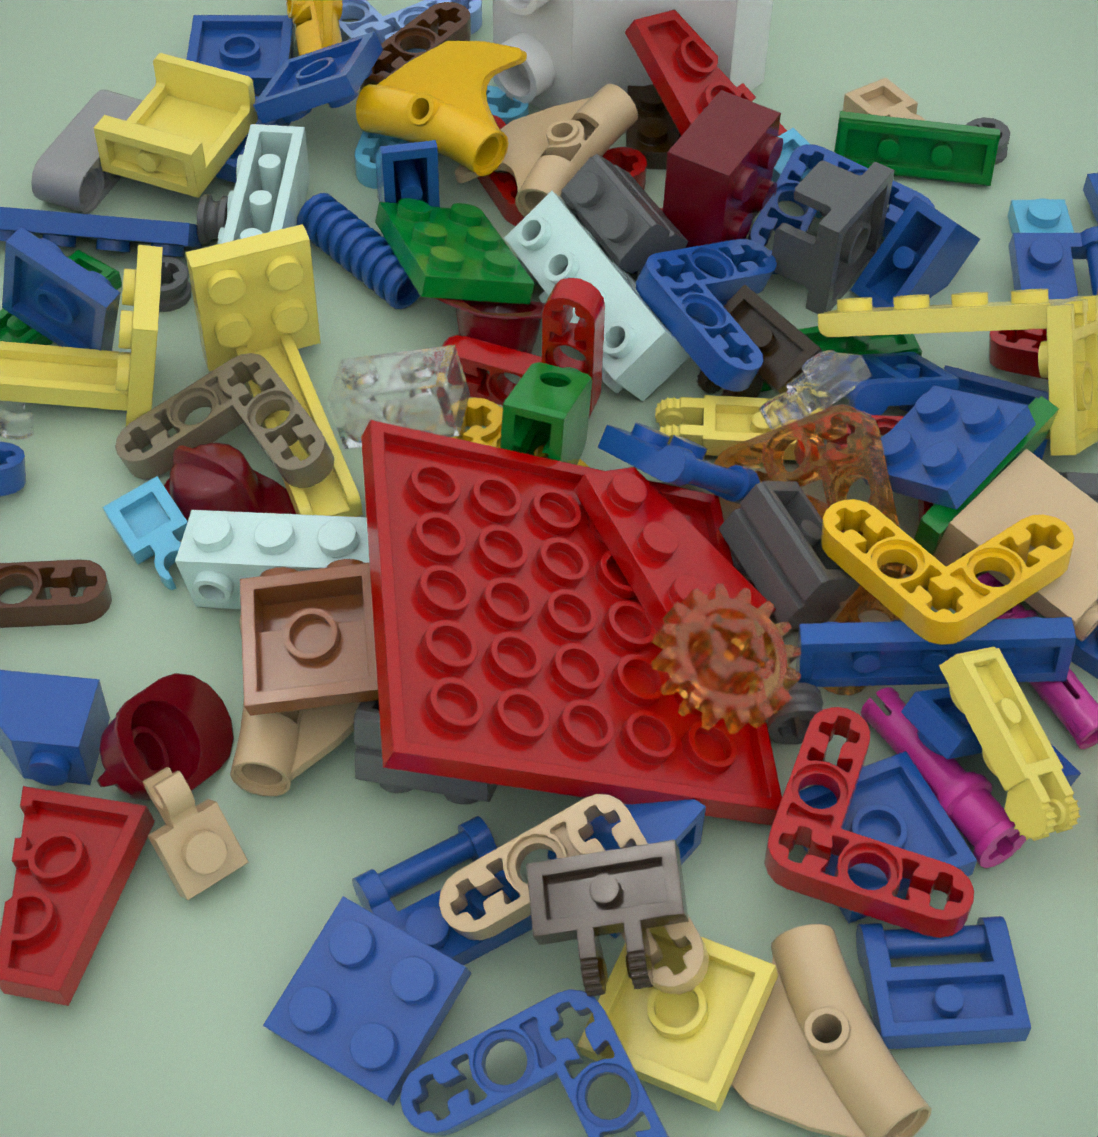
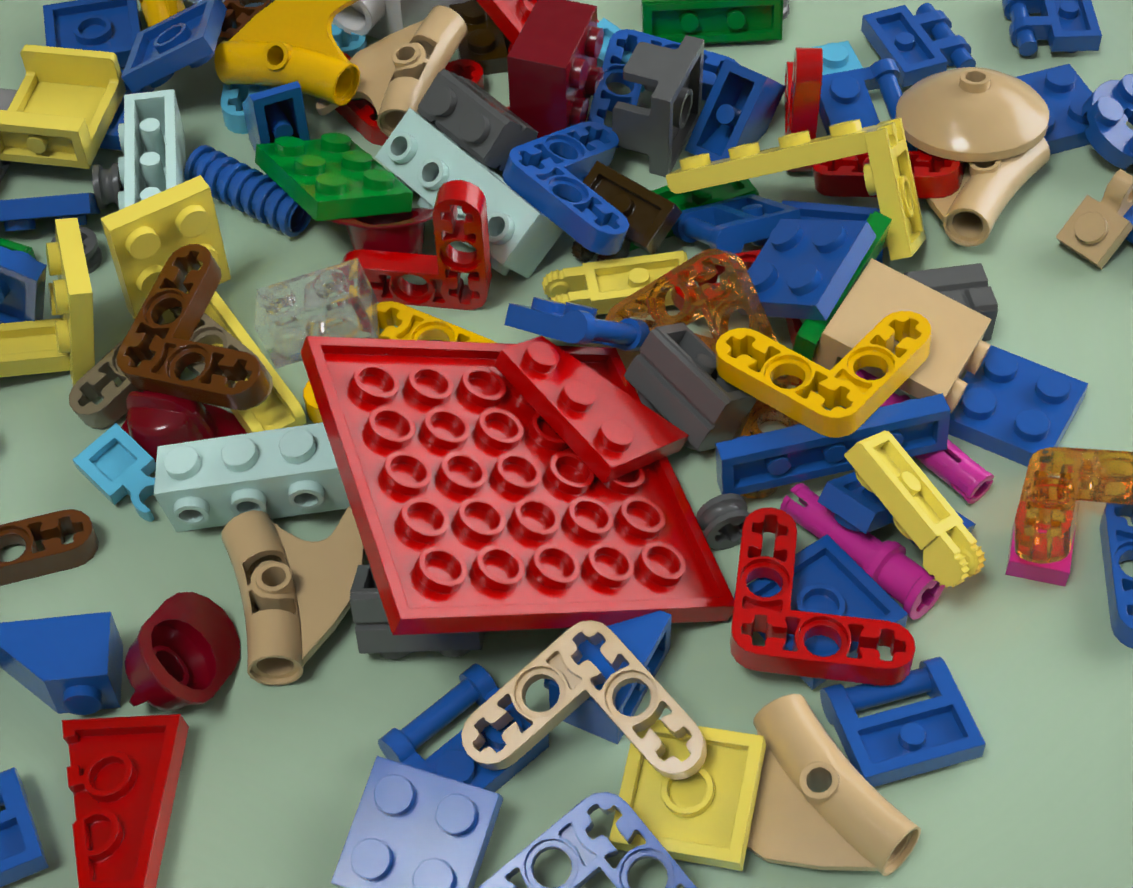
camera: 10 degrees left, 0 degrees up
tan plate [142,767,249,900] -> none
plate [240,559,379,716] -> none
green torso [500,362,592,465] -> none
hinge [526,840,689,997] -> none
clear orange gear [651,584,801,734] -> none
clear plate [759,350,872,433] -> none
none -> reddish brown beam [116,244,270,410]
none -> red beam [784,47,823,172]

